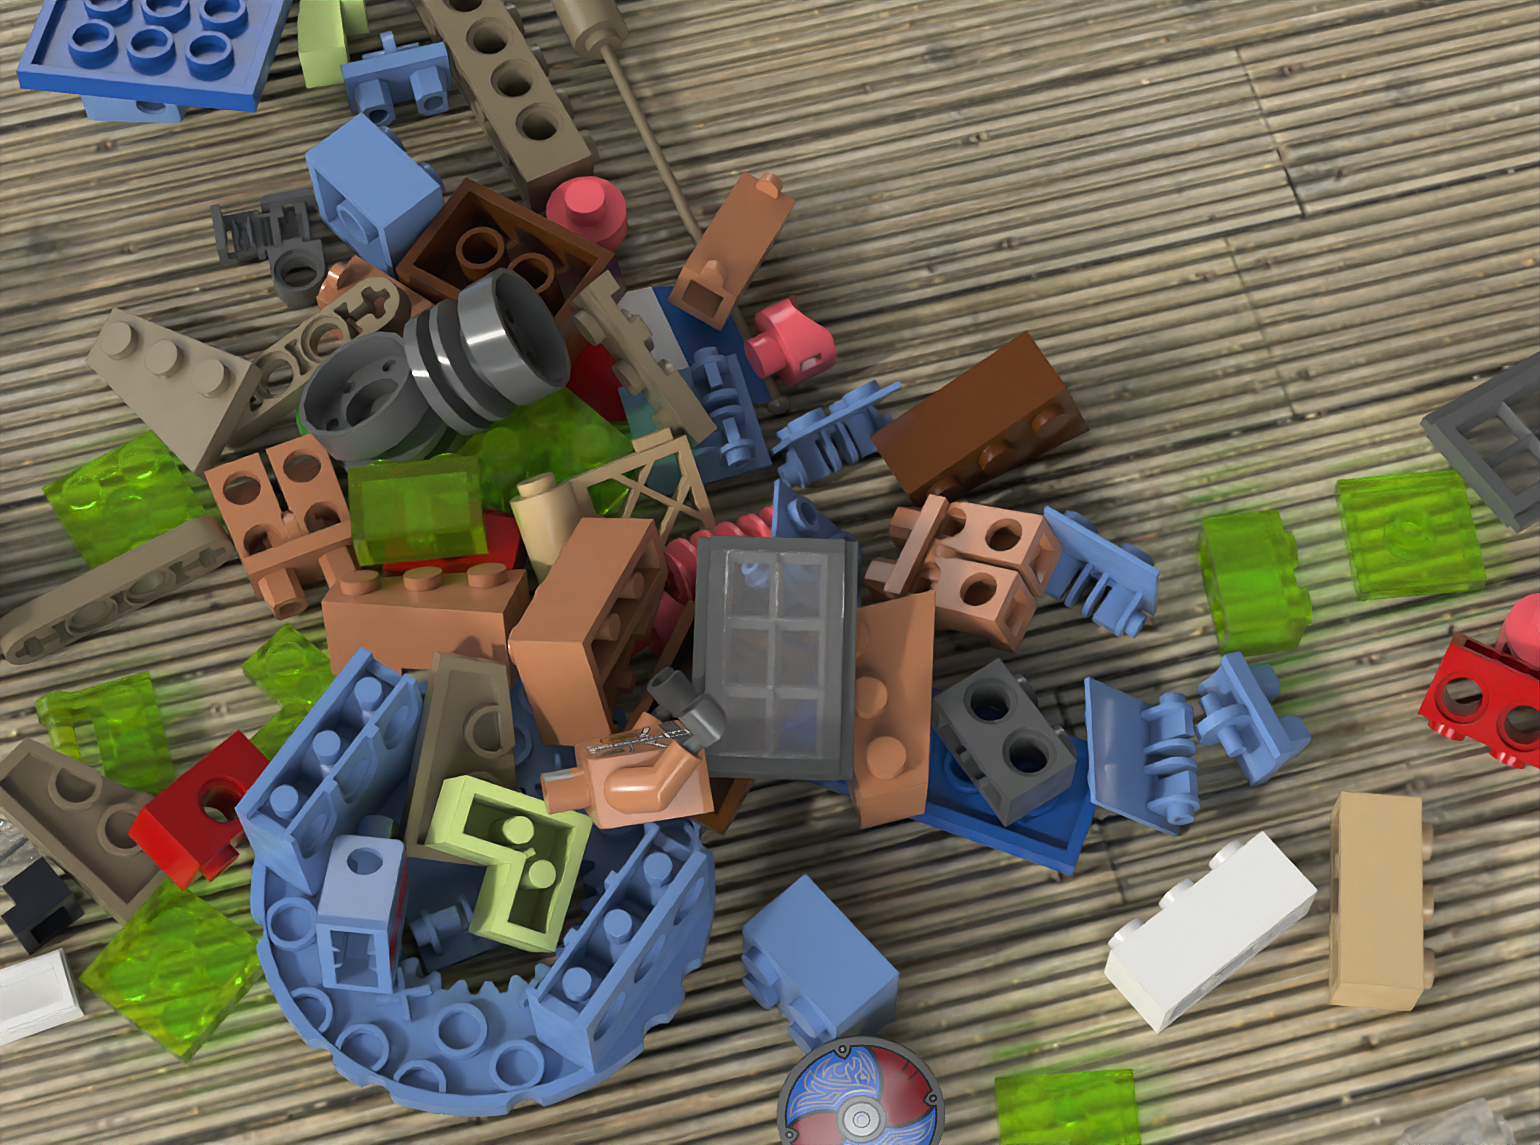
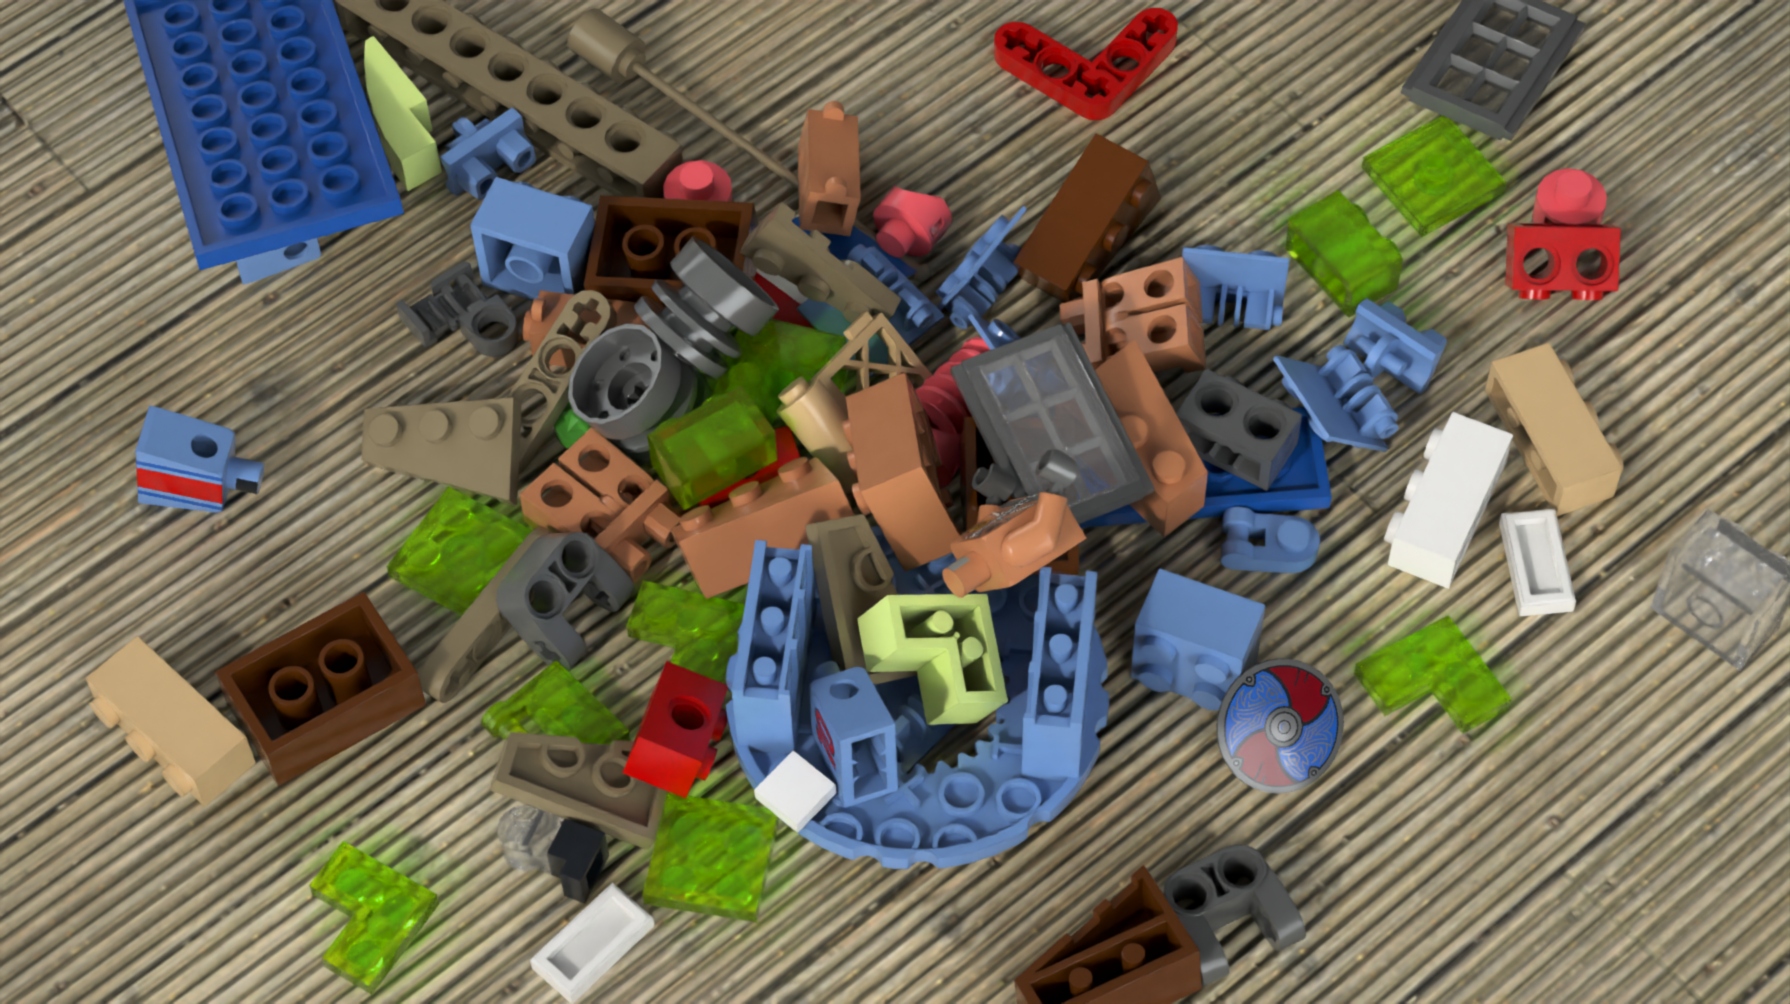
camera: 25 degrees left, 5 degrees down
none -> dark grey piece [496,532,635,672]
none -> white tile [754,750,837,833]
none -> red beam [994,8,1178,120]
none -> medium blue plate [1221,507,1320,573]
none -> white tile [1499,509,1576,616]

